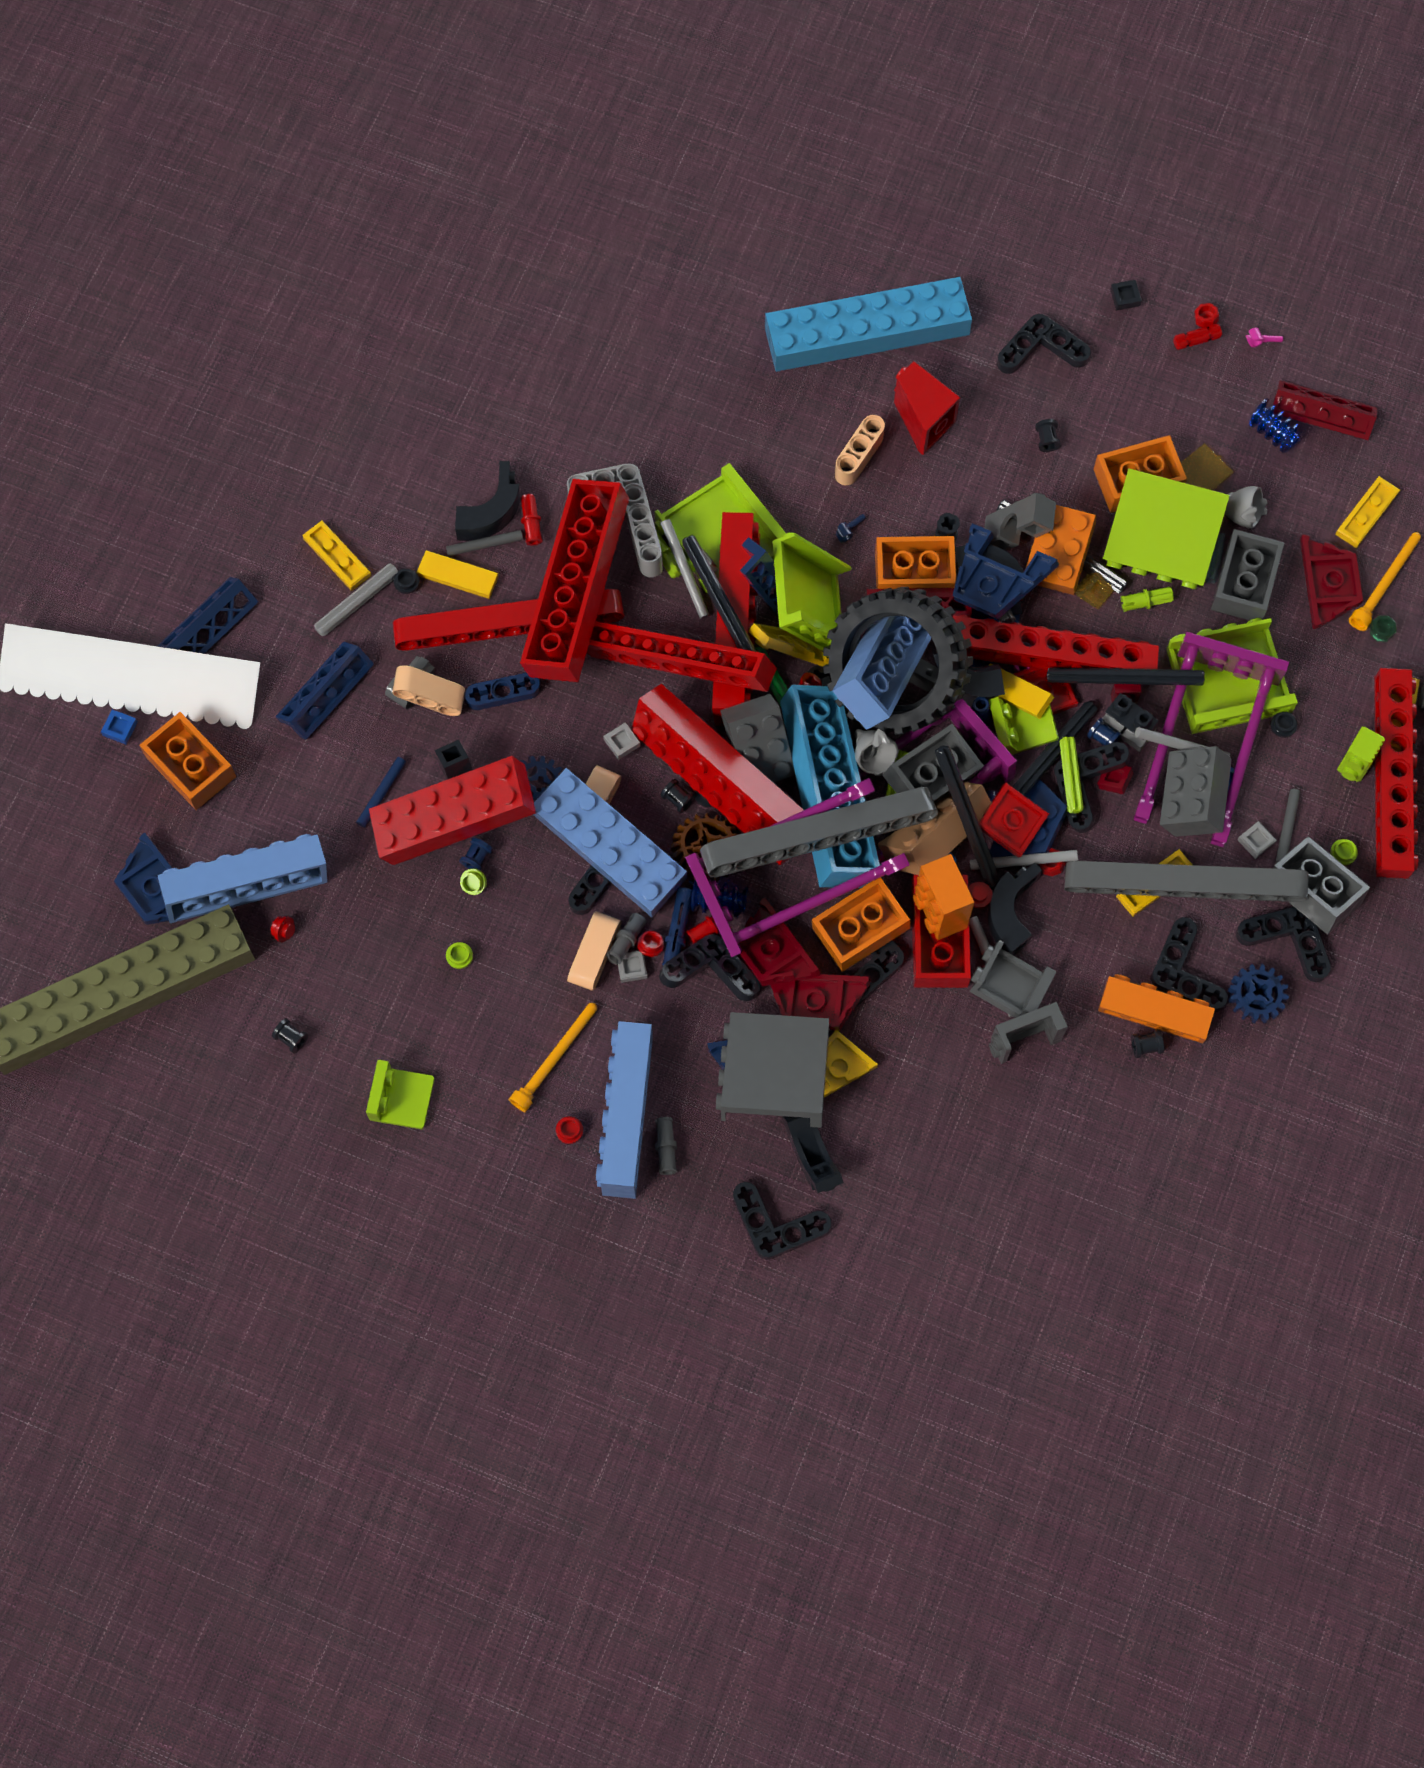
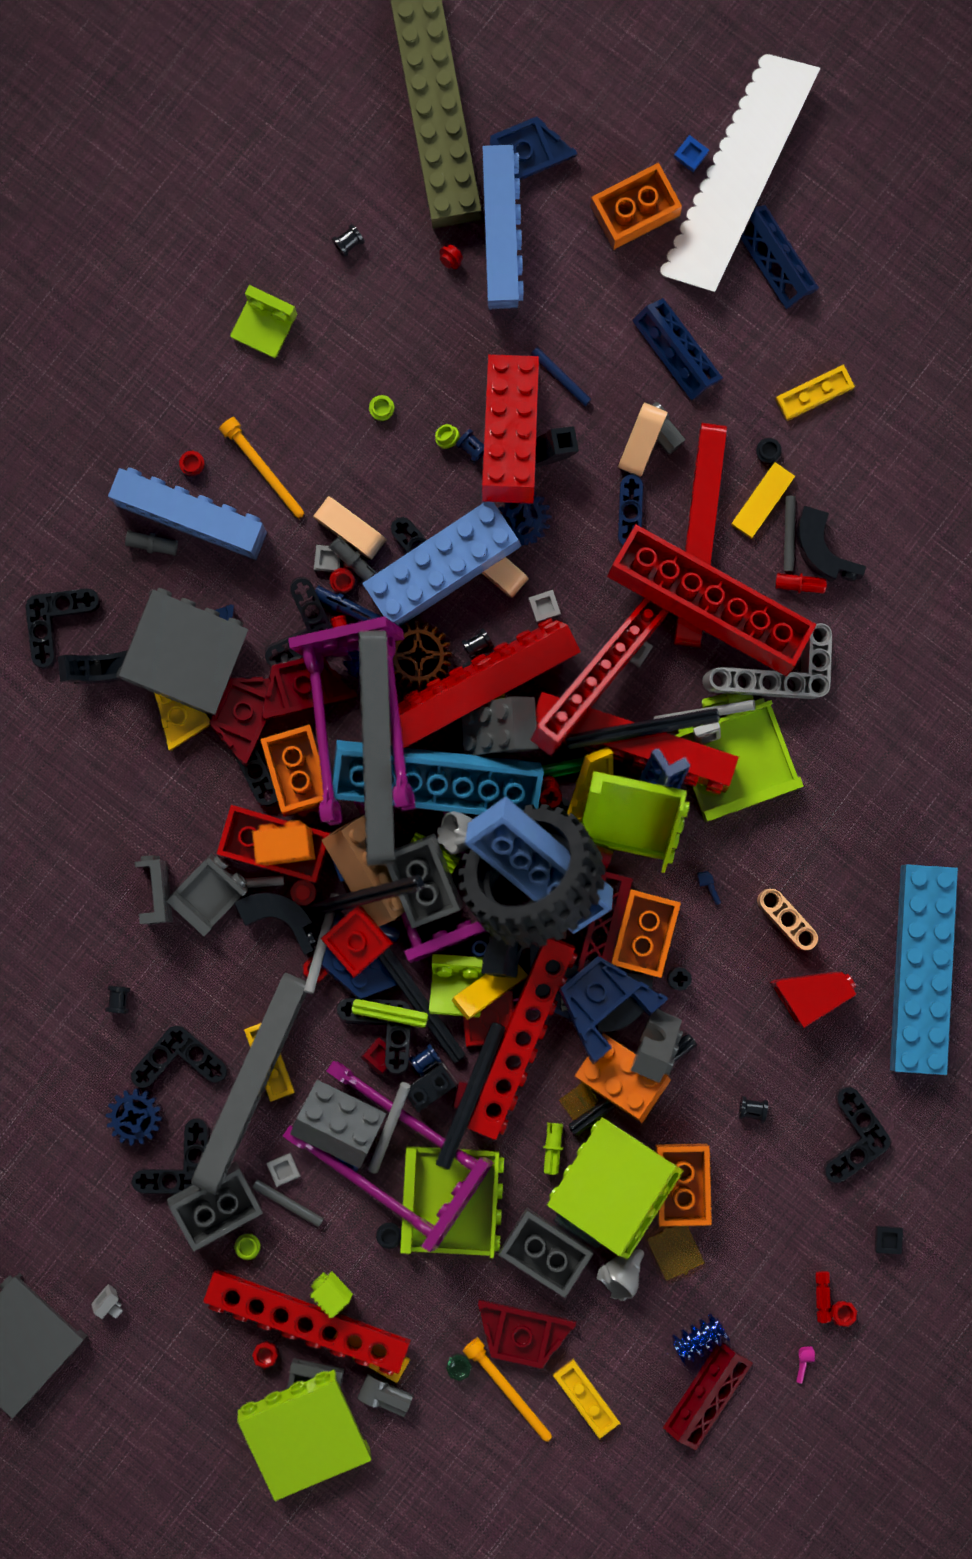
camera: 110 degrees right, 15 degrees up
light grey axle [314,563,398,636] -> none
orange brick [1098,974,1215,1044] -> none

